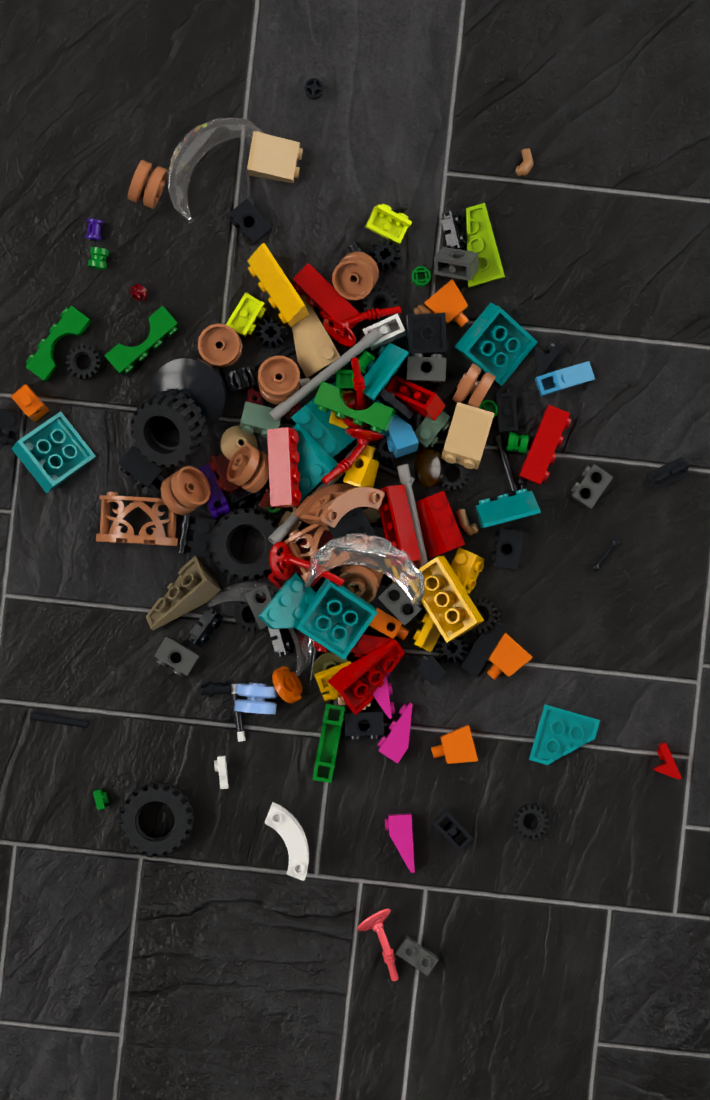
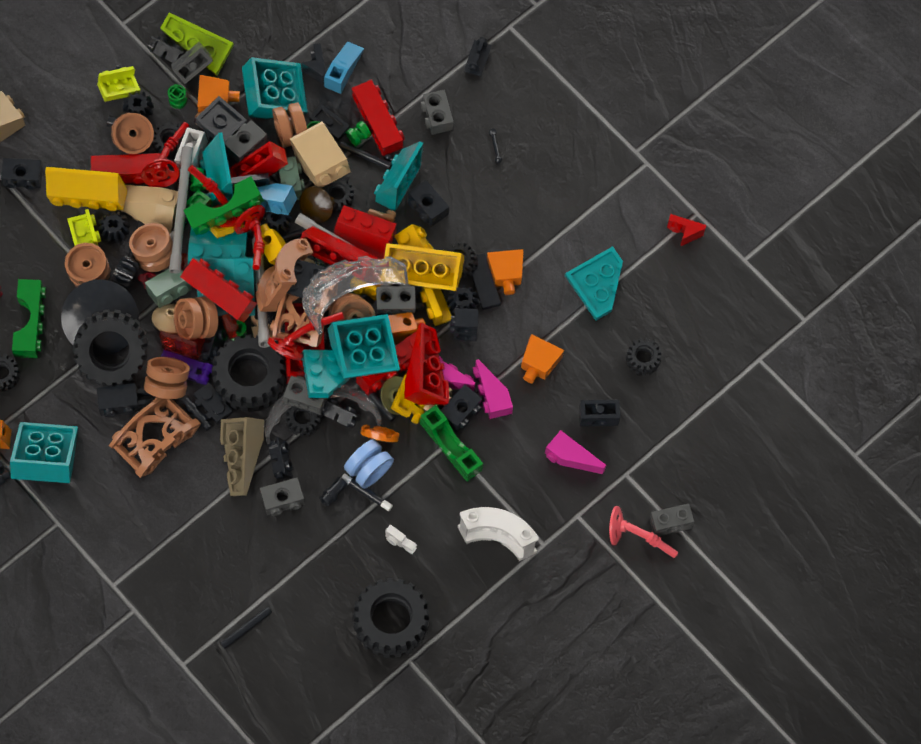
camera: 55 degrees left, 20 degrees down
green plate [93,788,109,810] -> none

